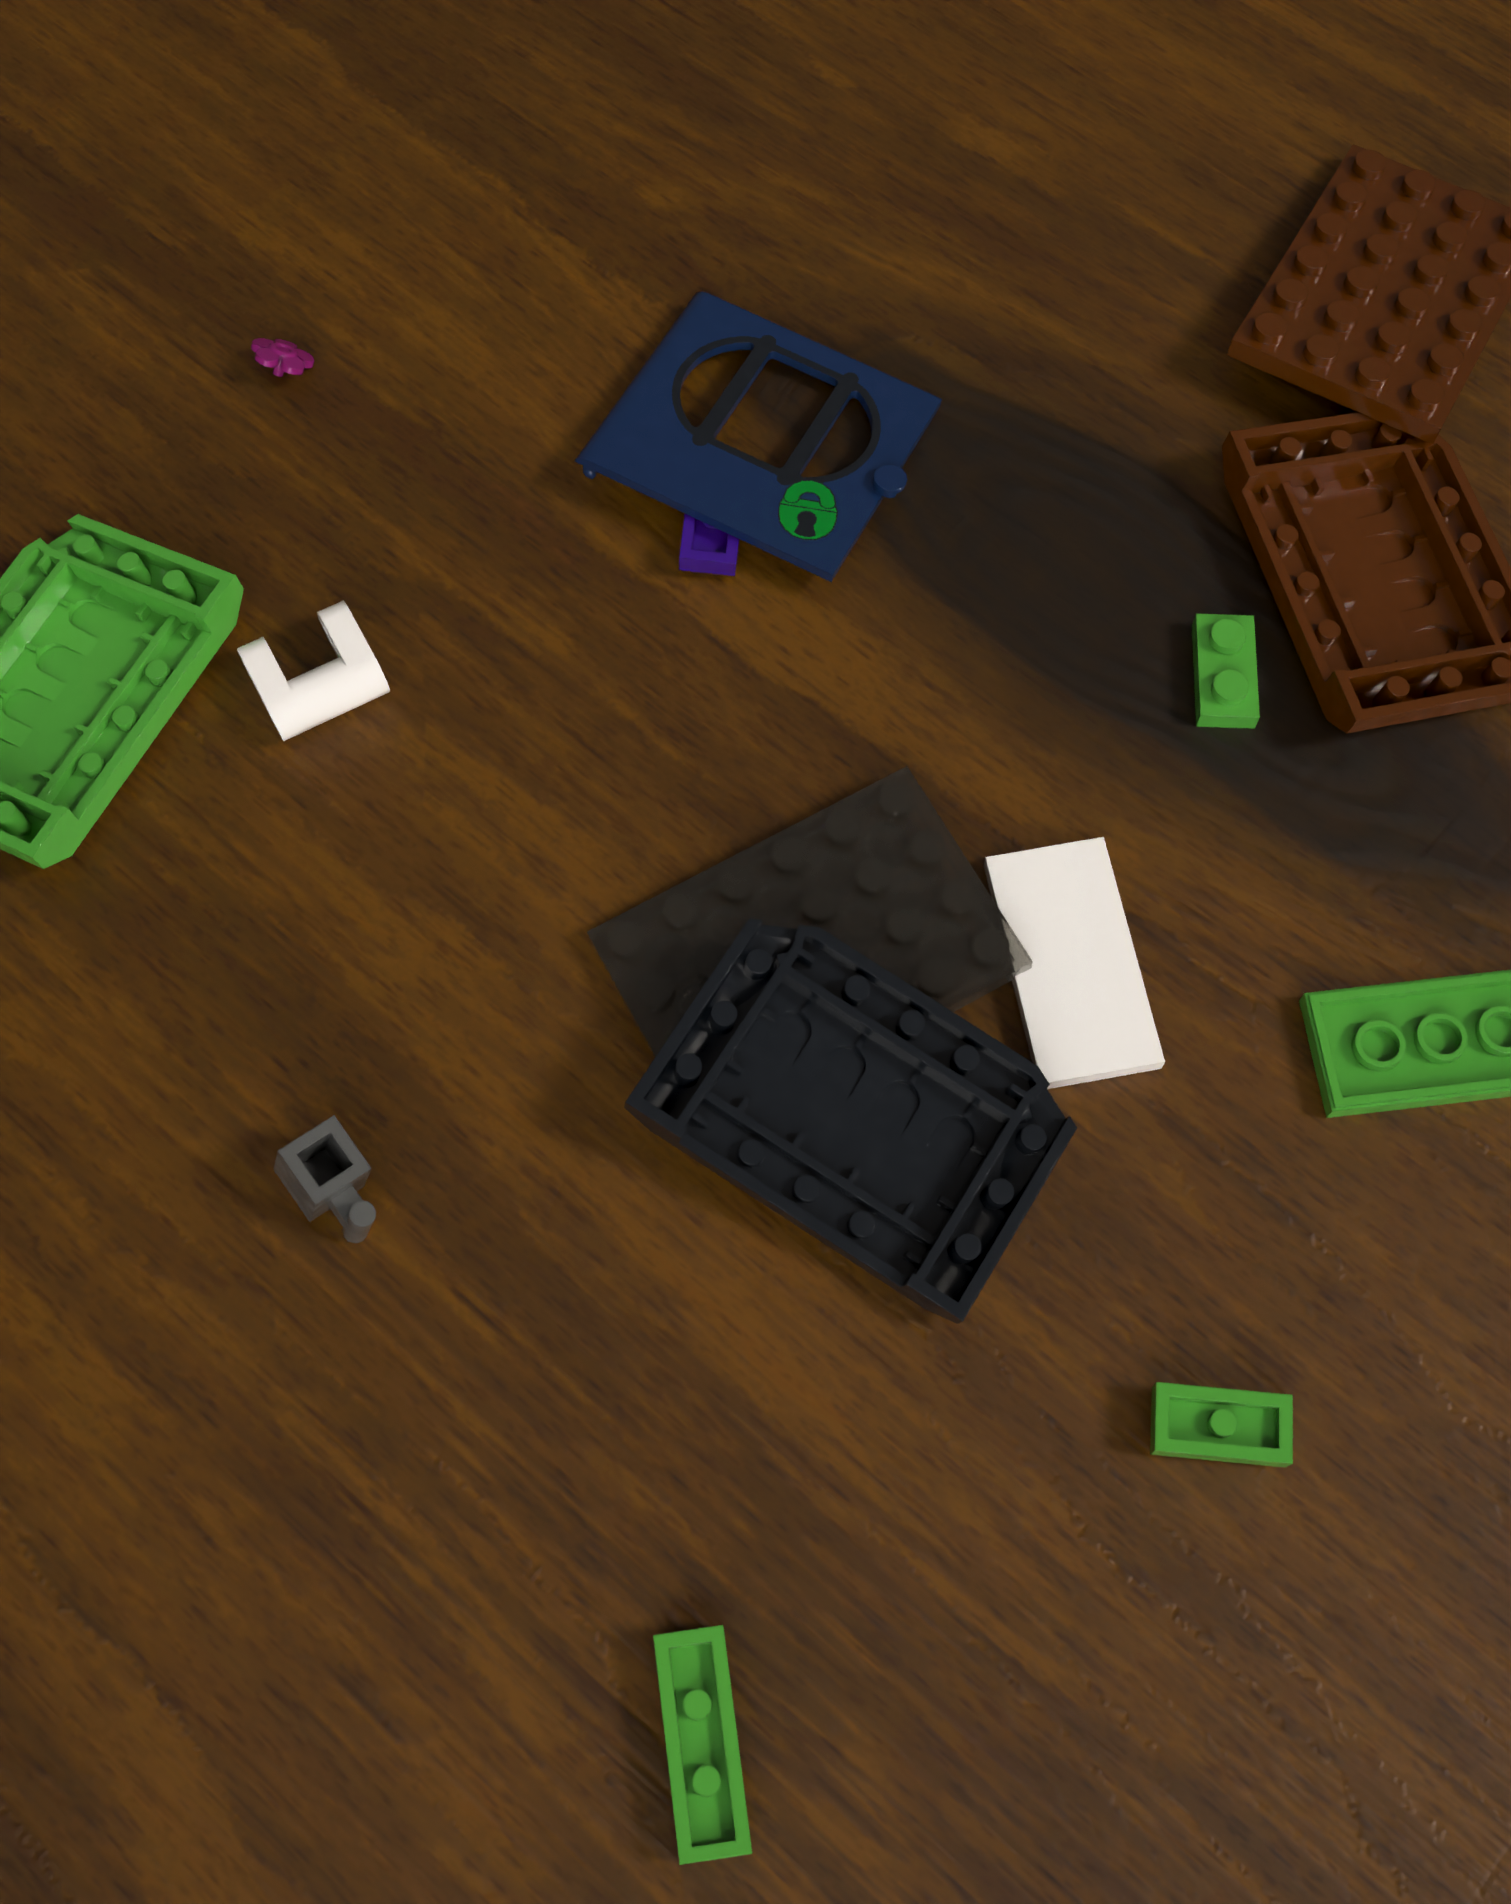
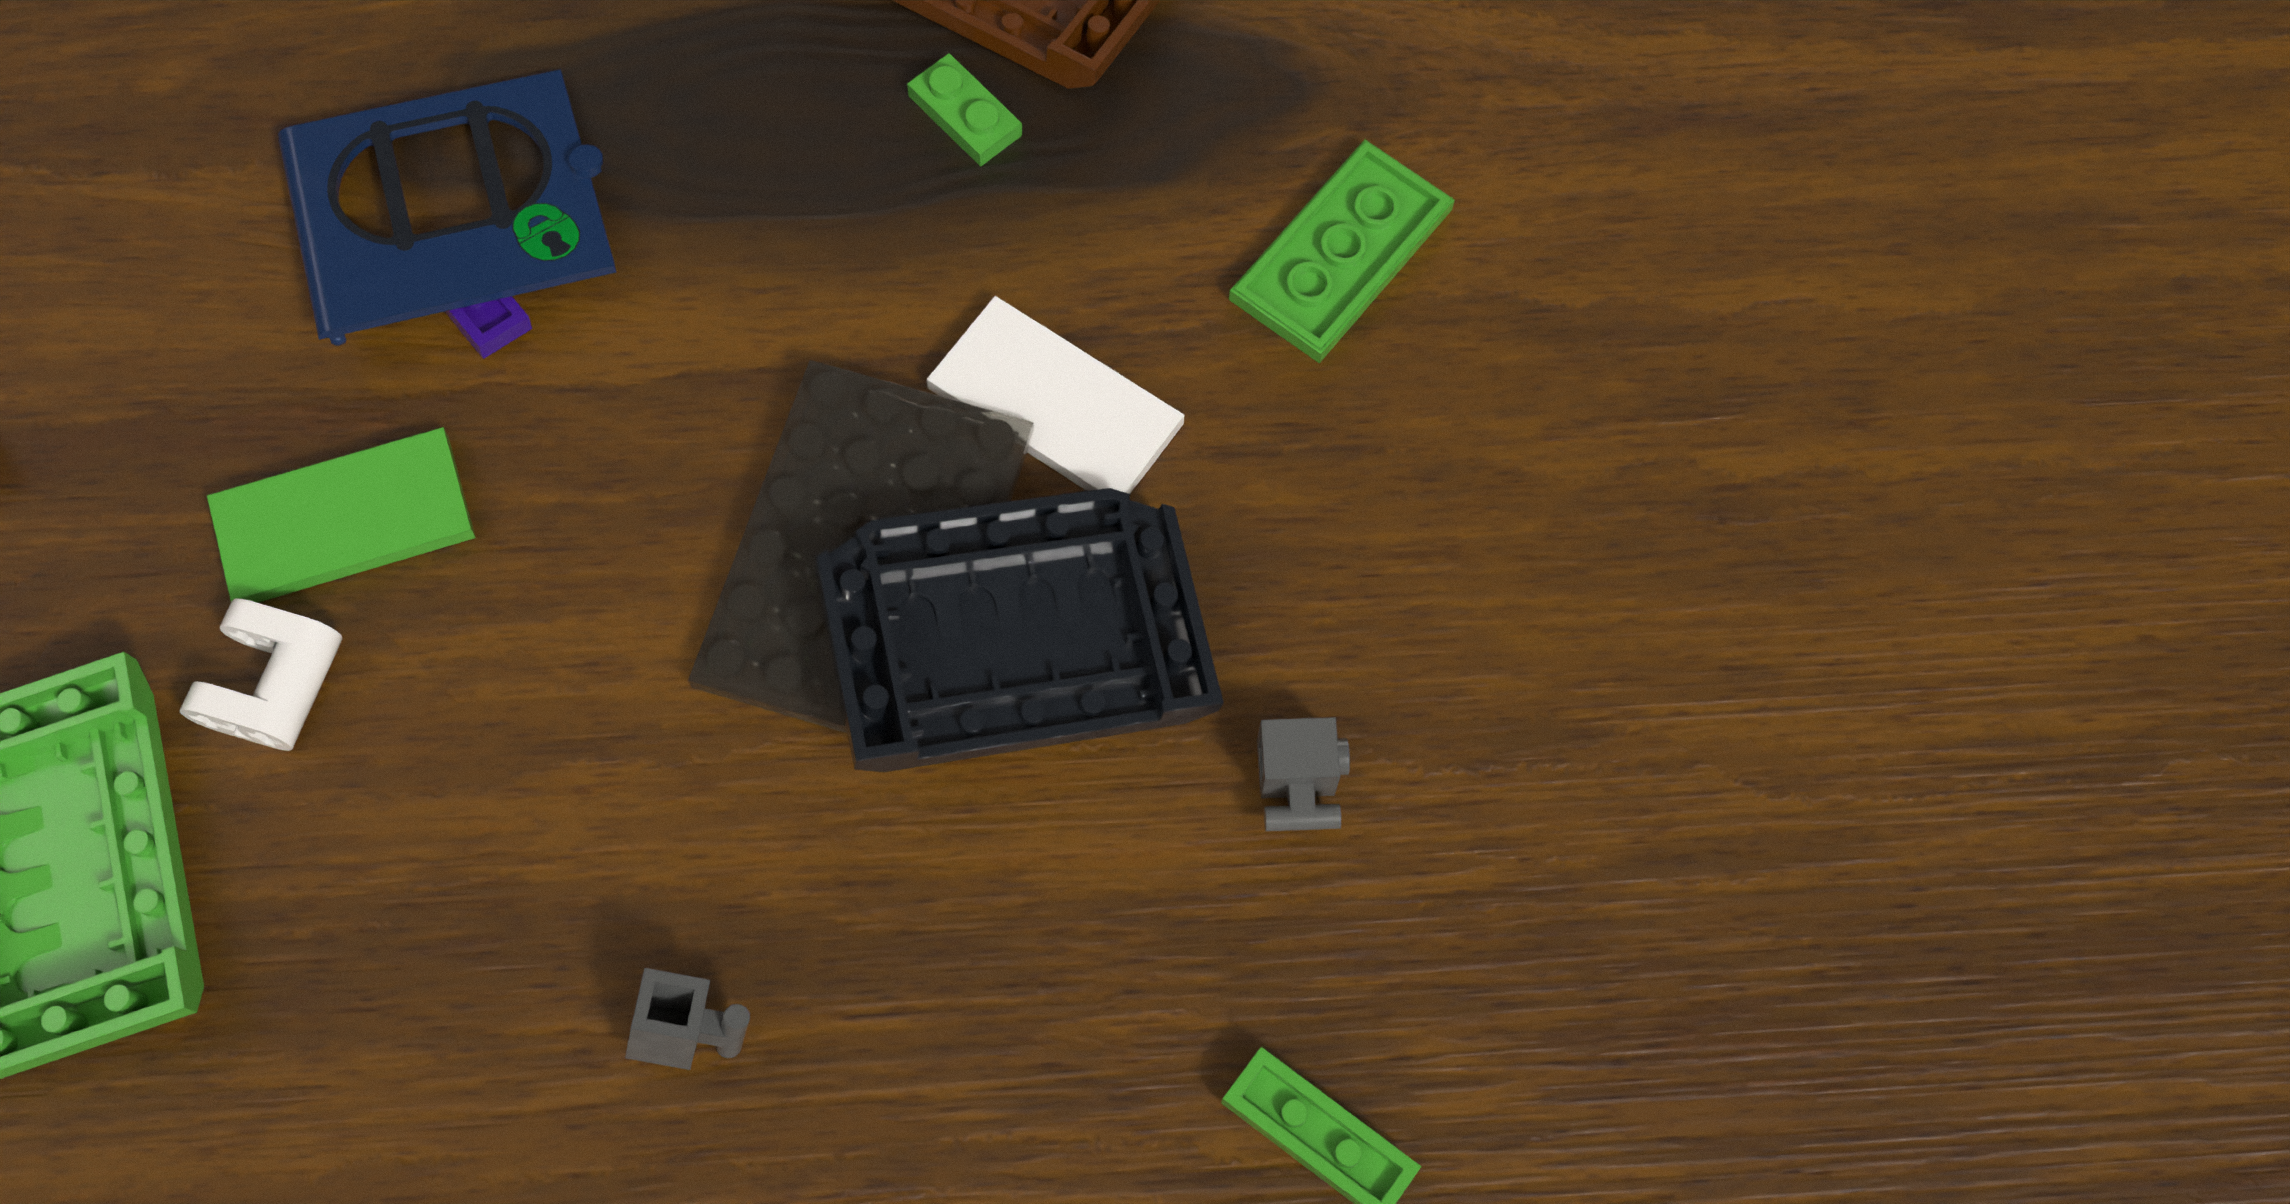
camera: 50 degrees left, 0 degrees up
bright green plate [1150,1382,1293,1468] -> none
none -> bright green tile [207,427,476,603]
none -> dark grey brick [1257,717,1350,832]

